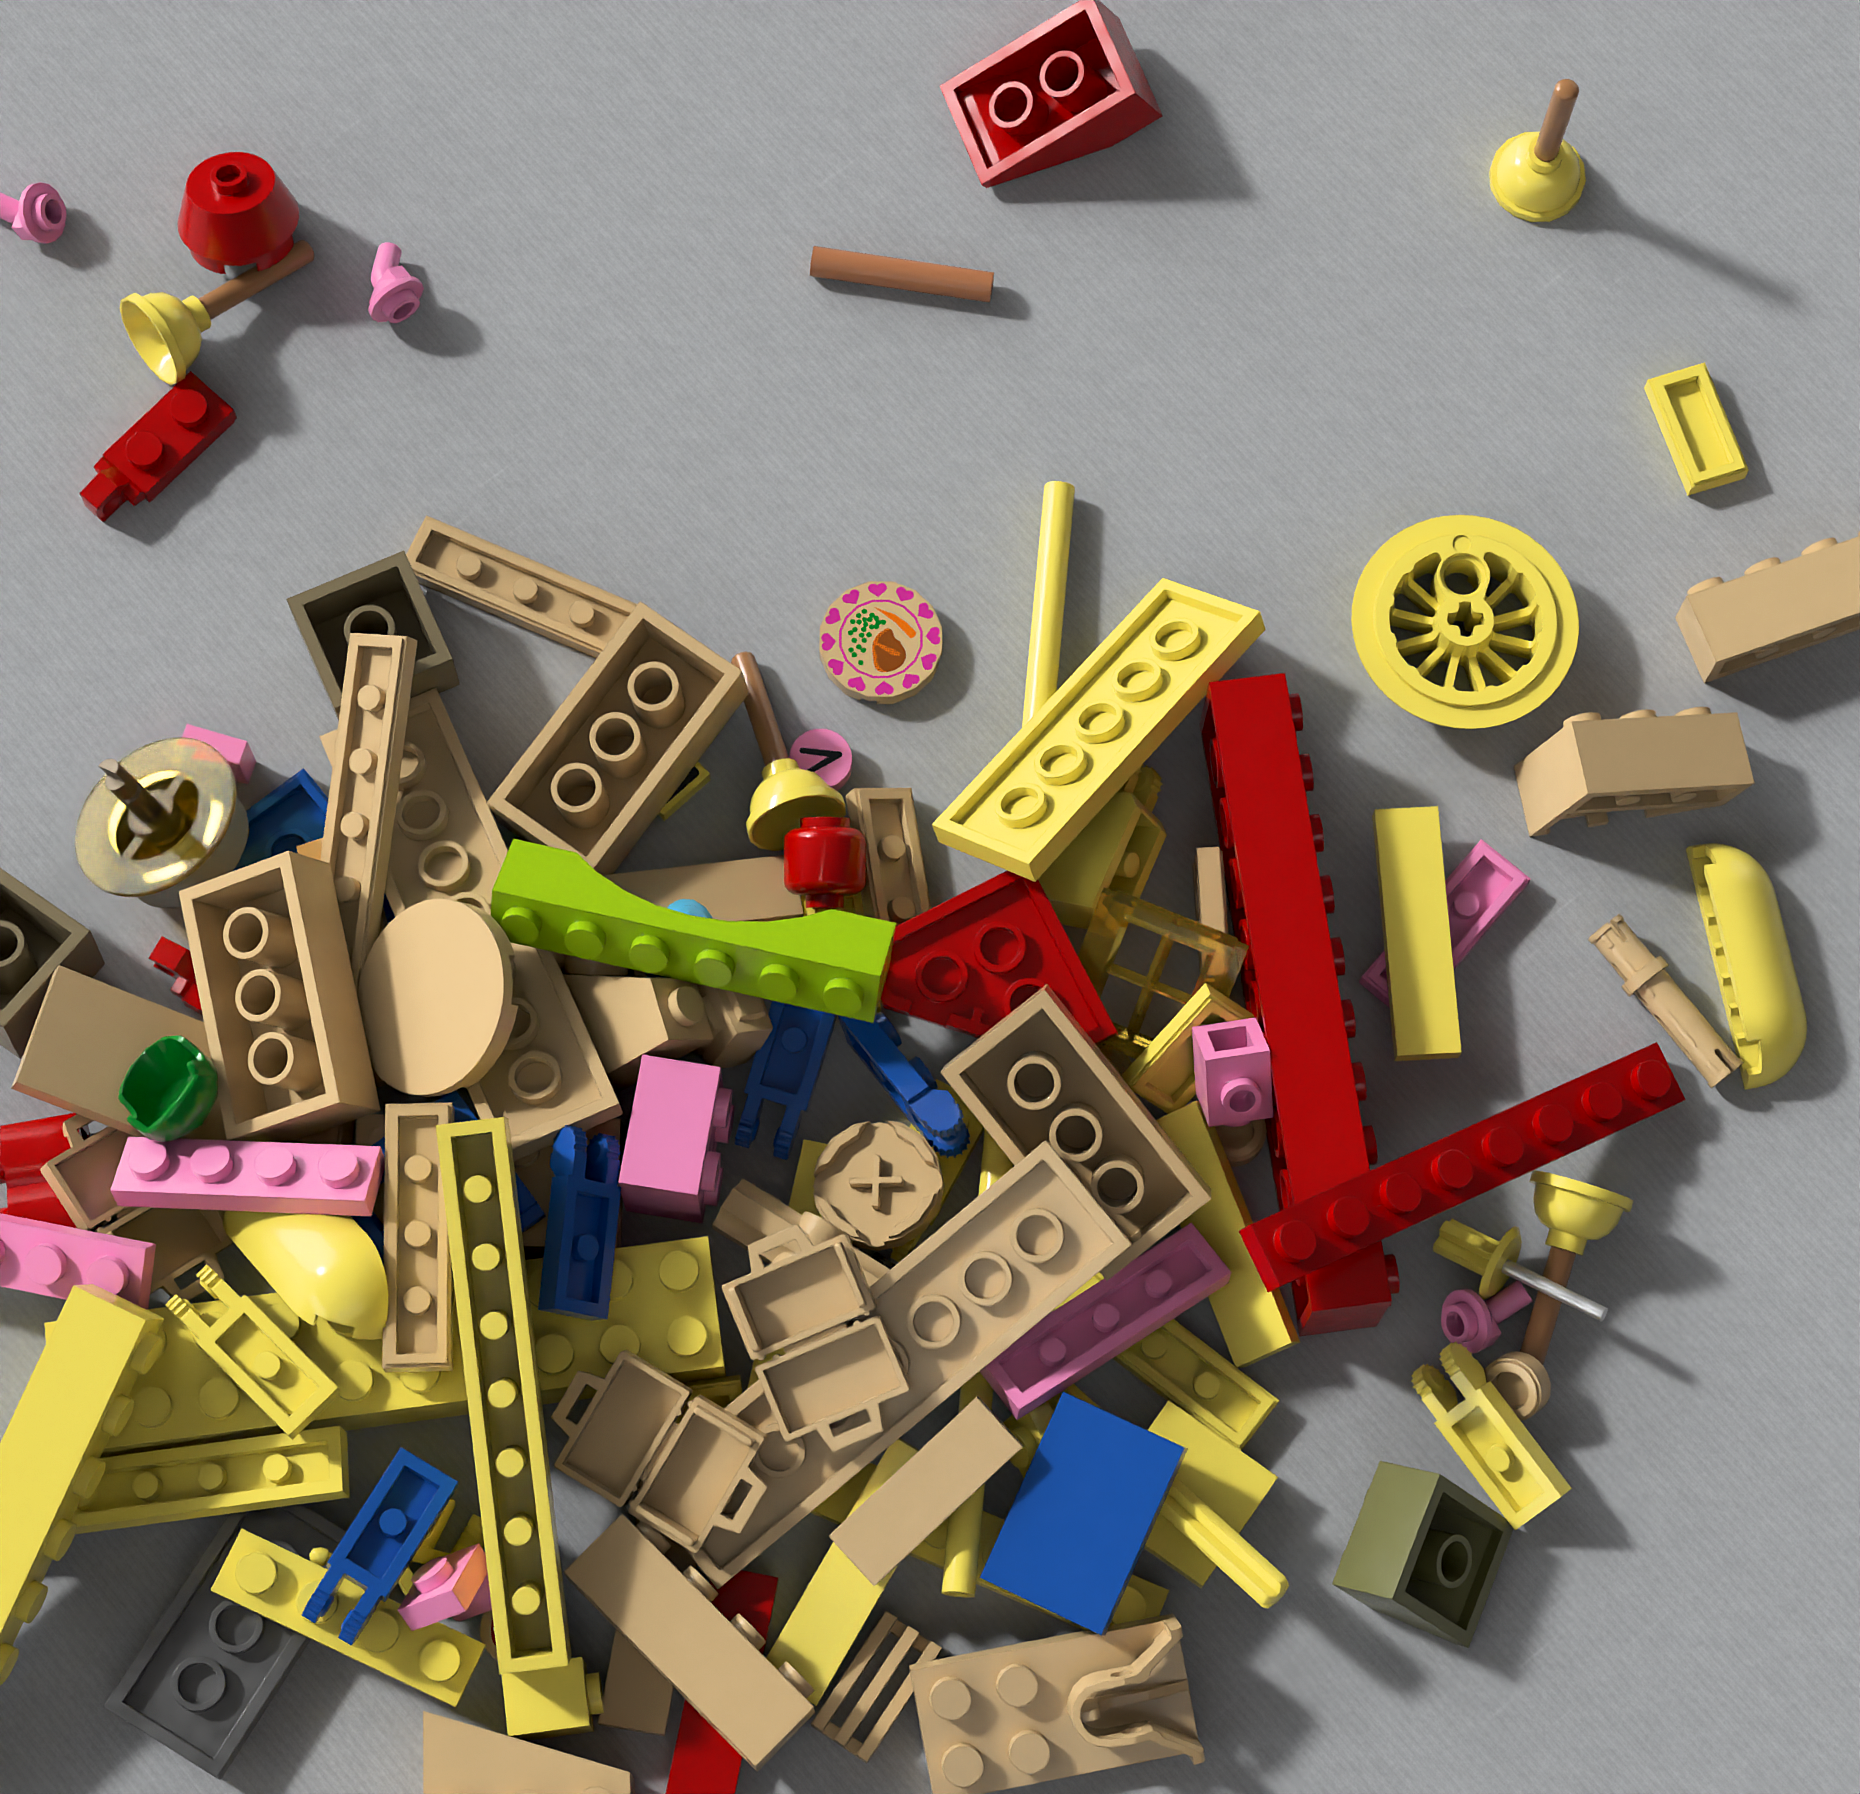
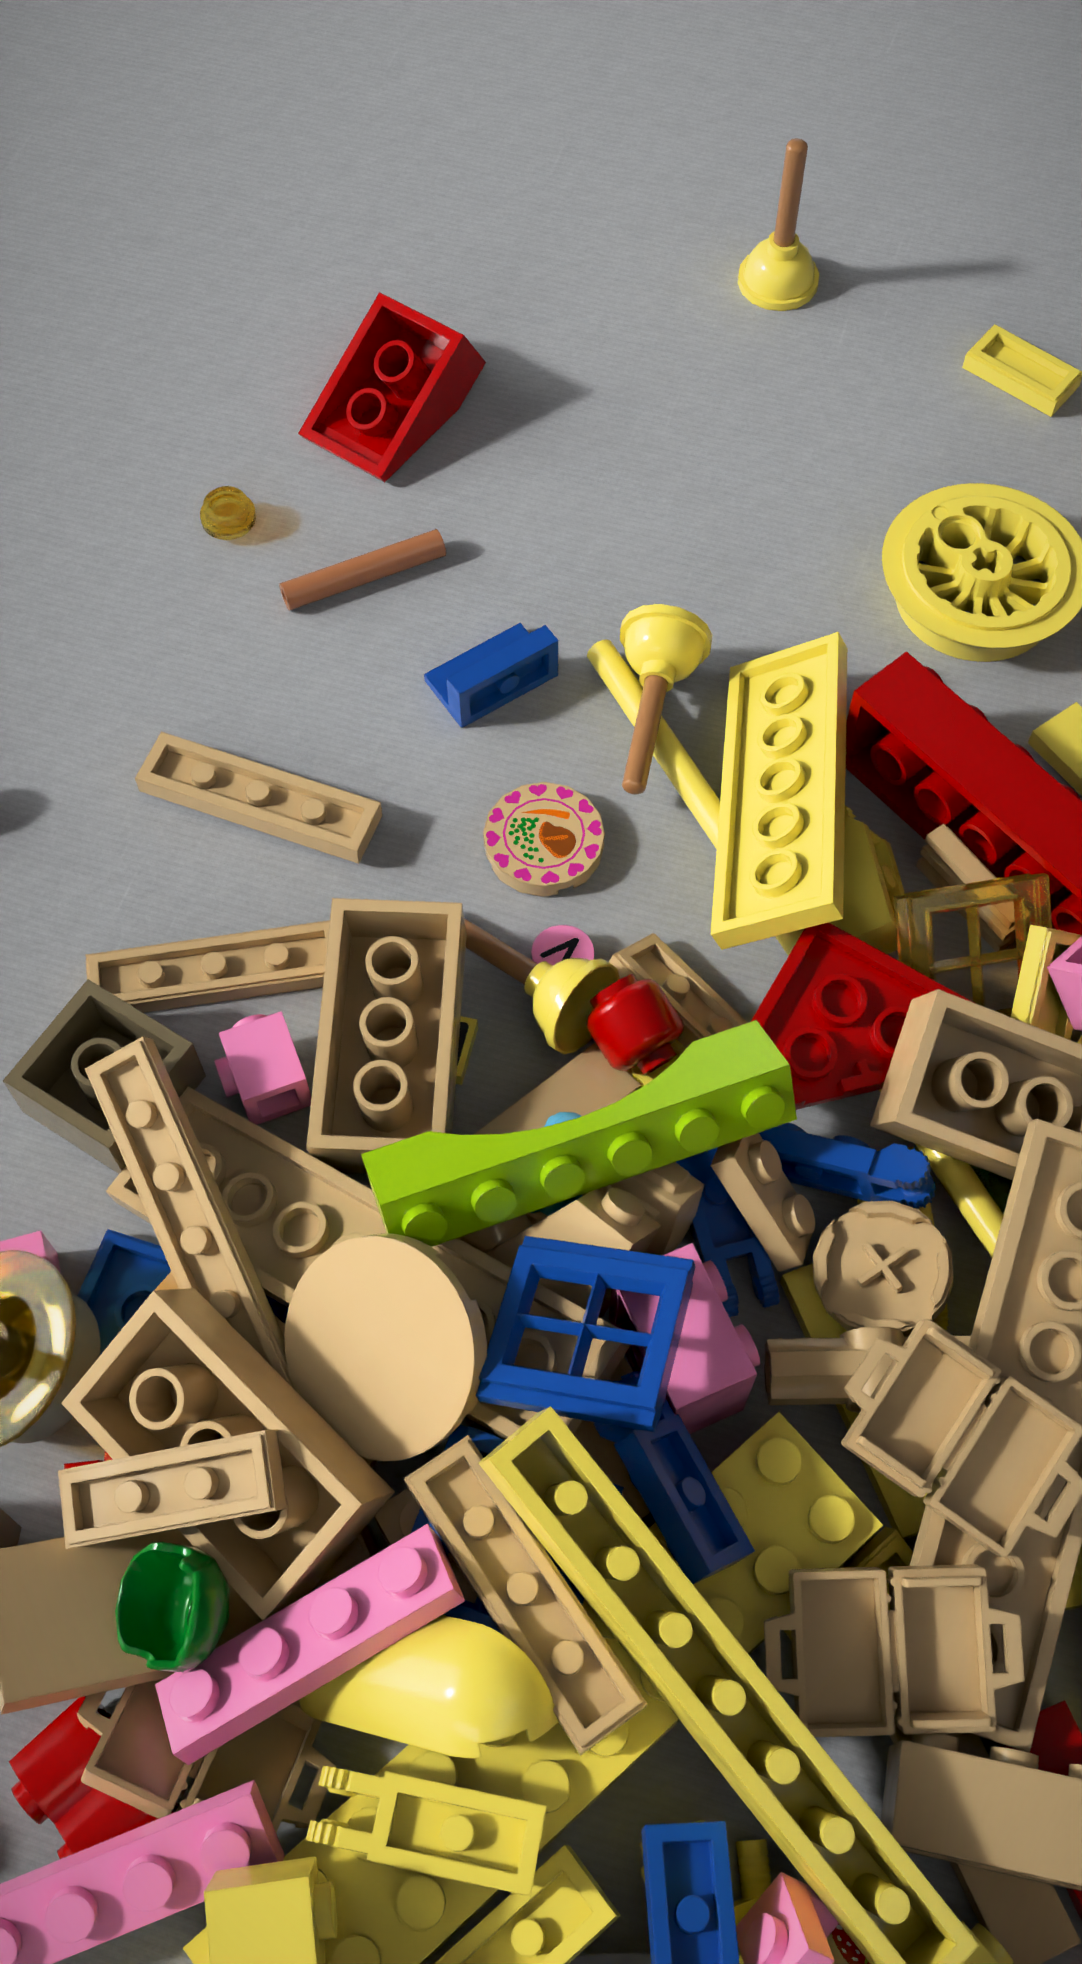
camera: 30 degrees left, 10 degrees down
none -> tan tile [58,1429,287,1549]
none -> tan plate [135,731,383,864]
none -> clear yellow plate [200,486,256,540]
none -> bright pink brick [214,1011,311,1125]
none -> blue panel [424,623,559,728]
none -> blue piece [476,1236,695,1433]
none -> light yellow piece [620,604,713,795]
none -> tan plate [710,1133,816,1272]

